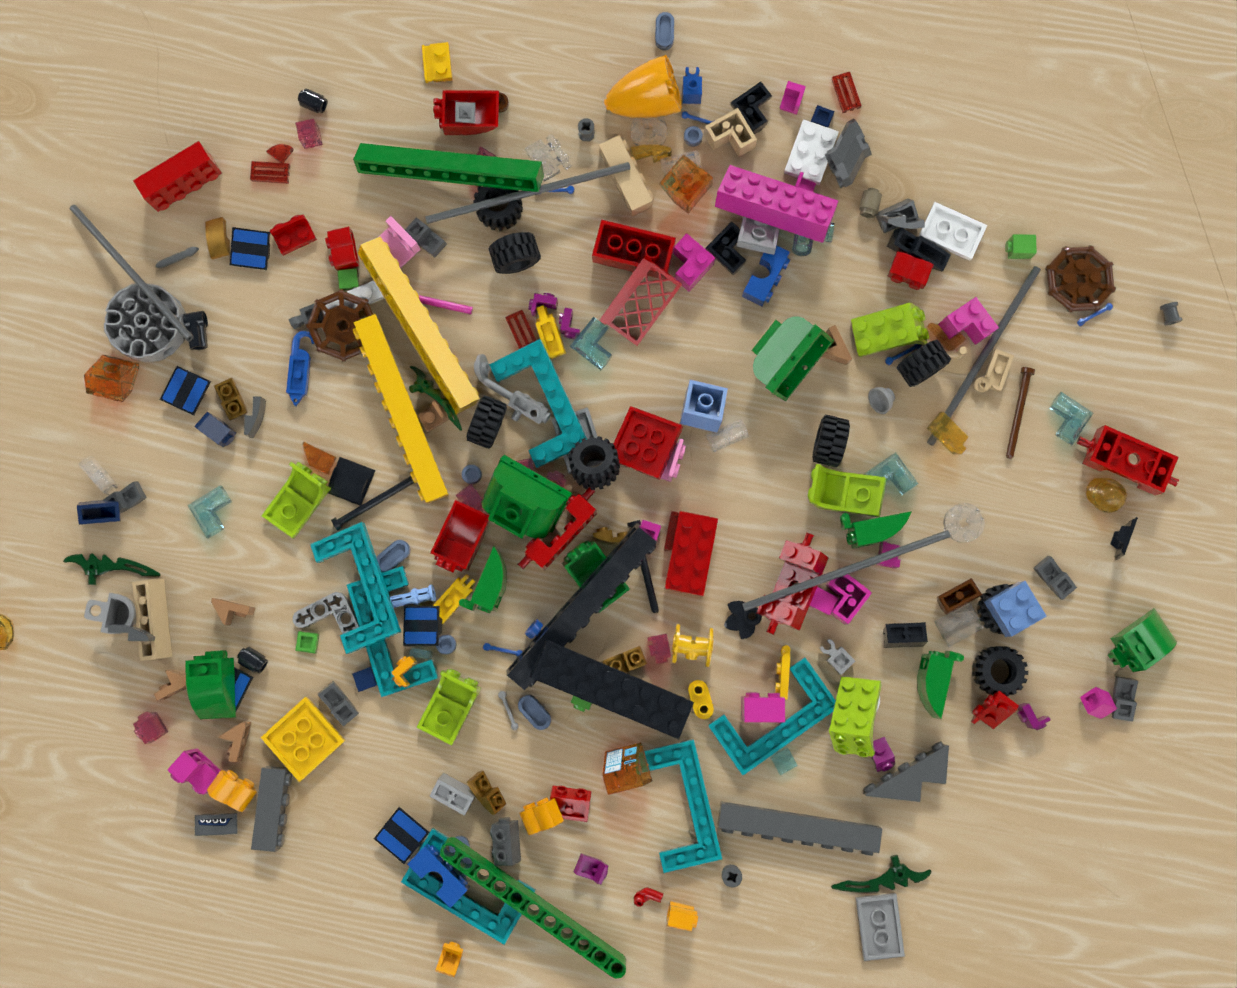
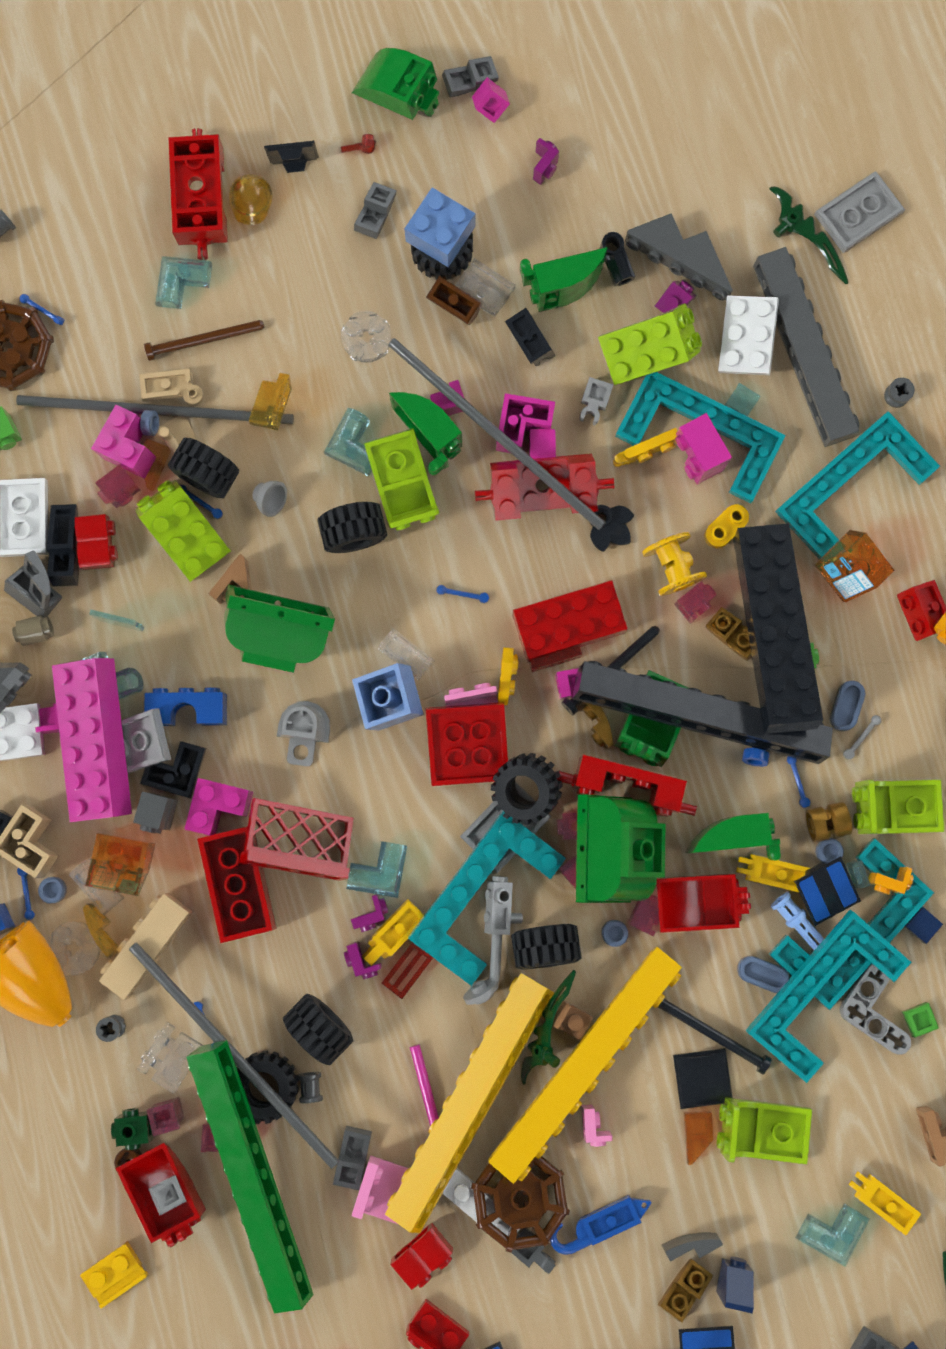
camera: 125 degrees left, 0 degrees up
bright green tile [338,268,359,290] -> none
red bracket [971,691,1019,729] -> none
black tyre [972,646,1029,696] -> none
none -> clear light blue piece [89,610,144,632]
none -> clear pink brick [95,464,140,508]
none -> dark green brick [111,1108,154,1150]
none -> dark grey piece [133,792,178,834]
none -> sand blue tile [140,410,160,436]
none -> clear pink brick [147,1097,185,1137]
none -> light grey container [277,701,330,766]
none -> dark grey bush [297,1072,323,1103]
none -> clear red hand [341,134,376,154]
none -> blue hinge [436,585,489,603]
none -> yellow hinge [498,647,519,705]
none -> bright pink bracket [581,1104,613,1147]
none -> black piece [599,232,635,287]
none -> white plate [718,296,779,376]
none -> pearl gold wheel [805,802,852,842]
none -> yellow hinge [848,1171,921,1236]

